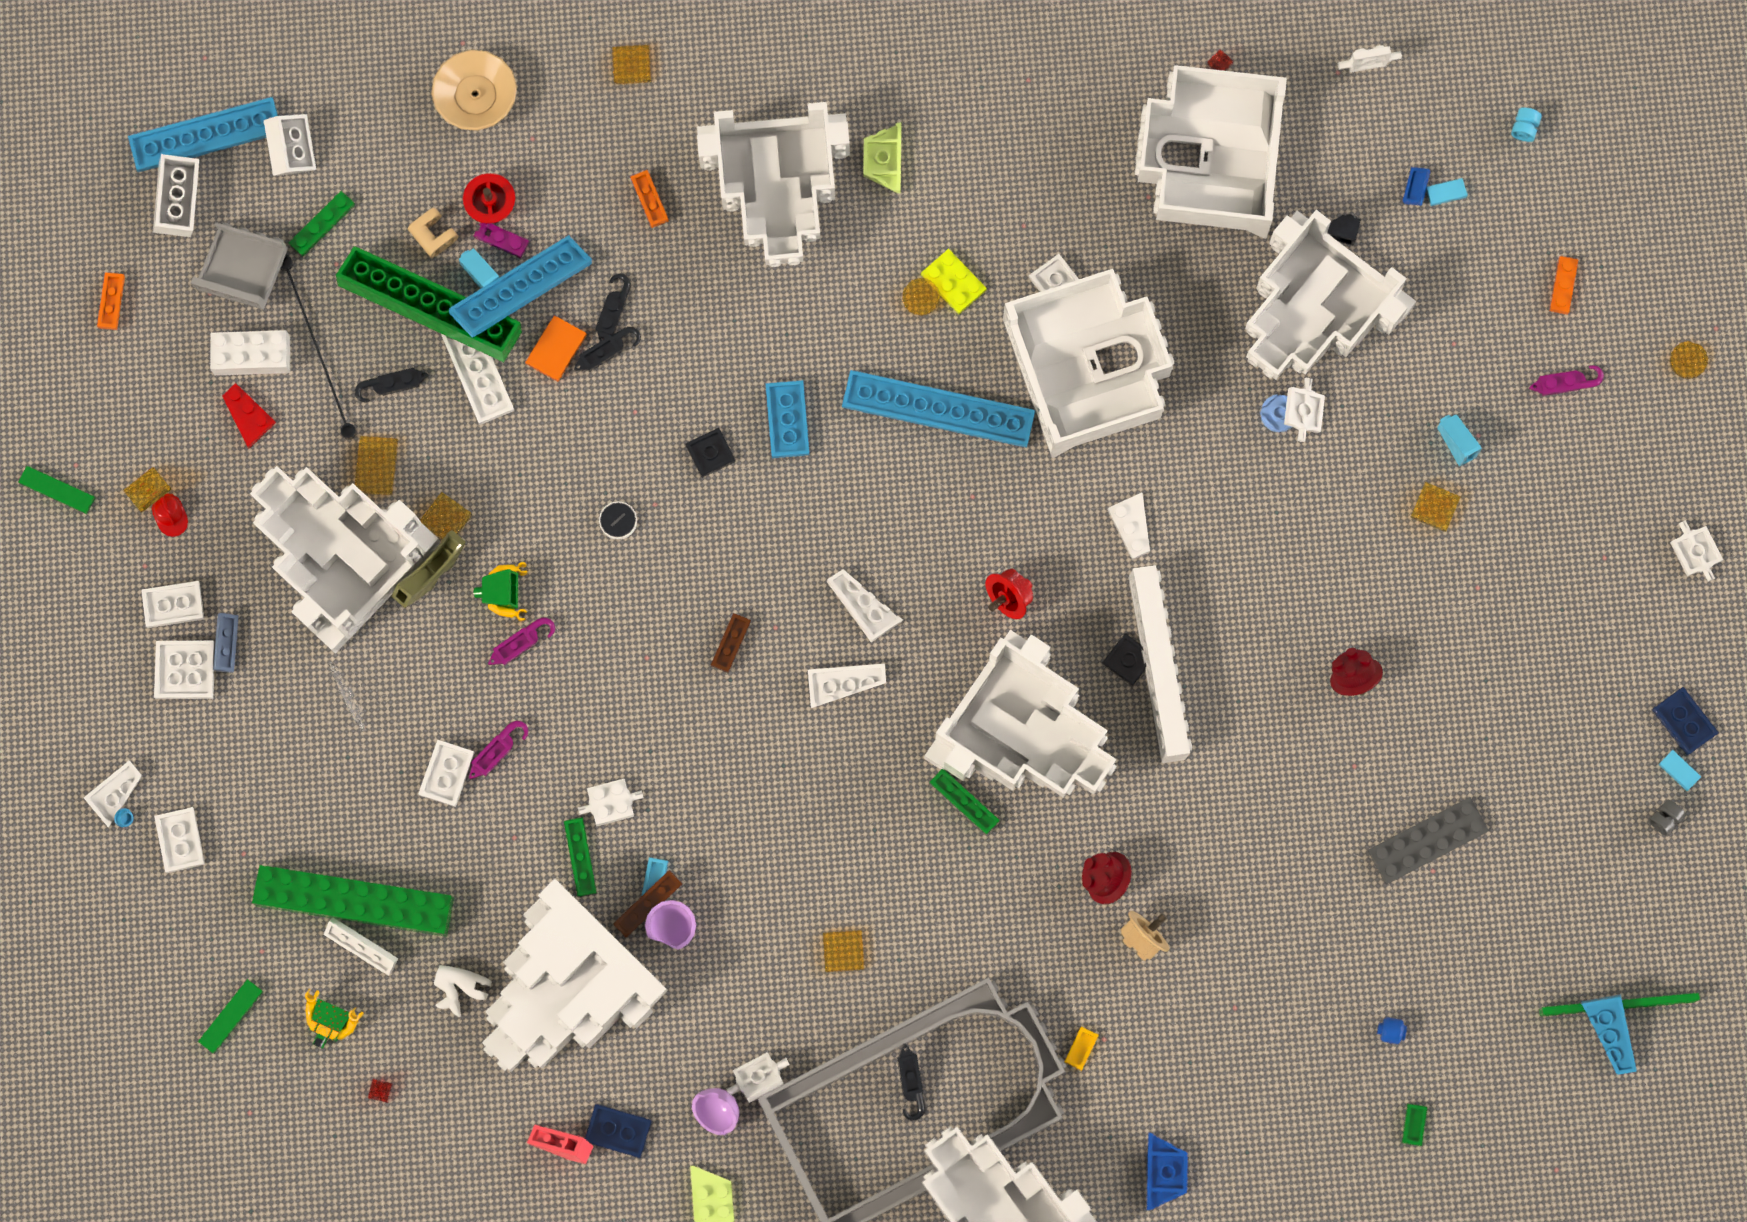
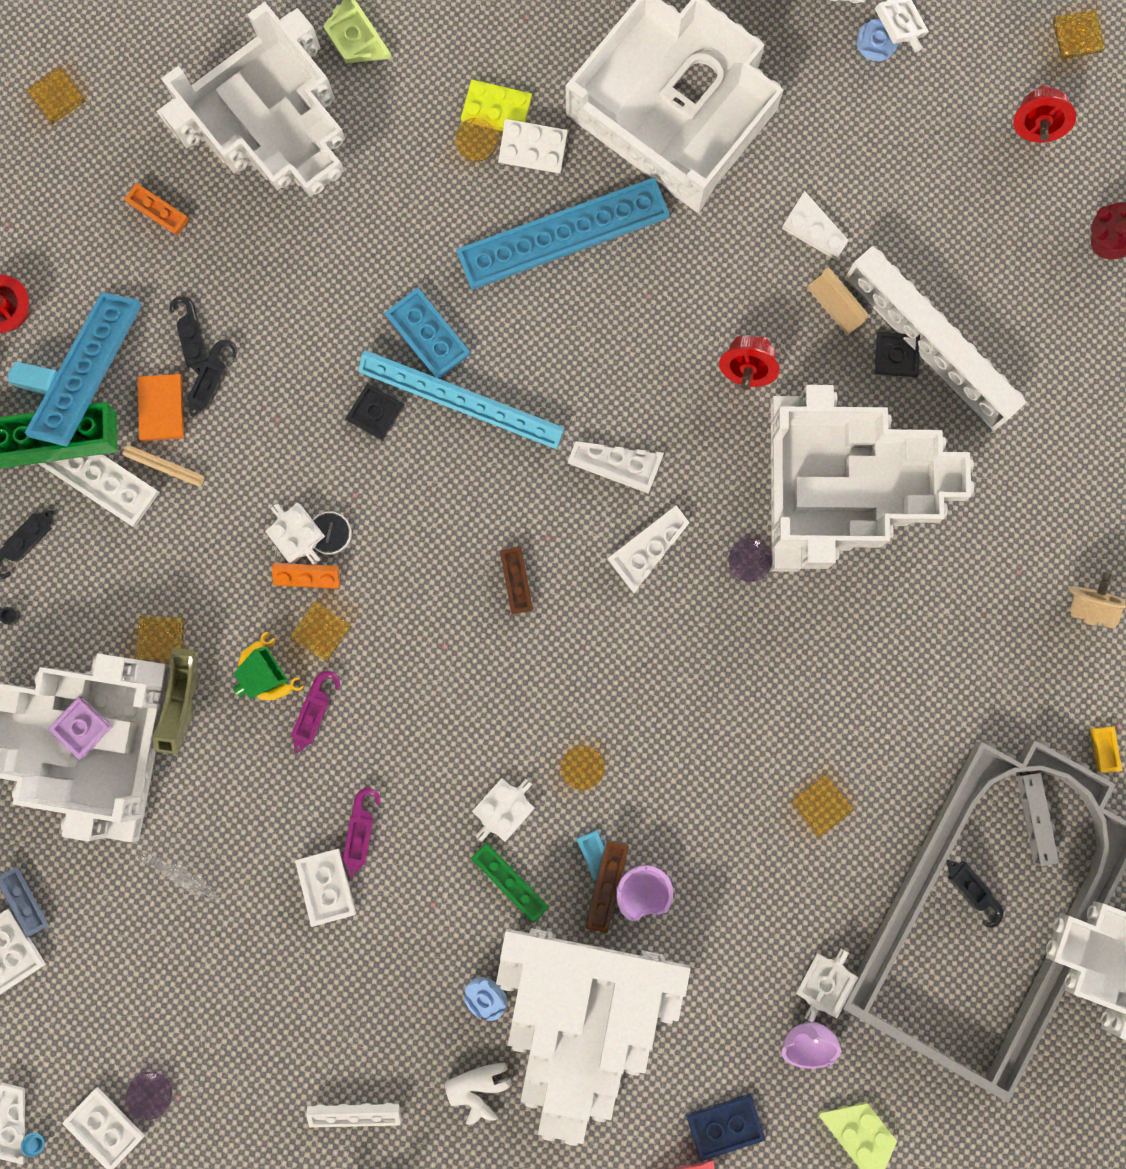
camera: 30 degrees left, 5 degrees up
green brick [252,865,454,937] -> none
clear yellow tile [355,436,398,495] -> none
magenta plate [473,223,529,259] -> none
green plate [929,769,1000,835] -> none
white plate [1029,254,1079,292] -> none
dark red piece [1081,852,1132,905] -> none
none -> lavender tile [48,696,113,760]
none -> tan axle [123,445,205,487]
none -> clear purple dish [126,1072,172,1120]
none -> white plate [265,503,325,565]
none -> orange plate [272,563,340,589]
none -> clear yellow plate [290,601,352,662]
none -> medium azure plate [358,350,564,449]
none -> light blue tile [464,977,508,1021]
none -> white plate [498,119,568,174]
none -> clear yellow tile [561,746,605,790]
none -> clear purple dish [728,539,772,582]
none -> tan panel [807,267,869,336]
none -> red piece [1013,86,1076,143]
none -> light grey piece [1016,773,1059,866]

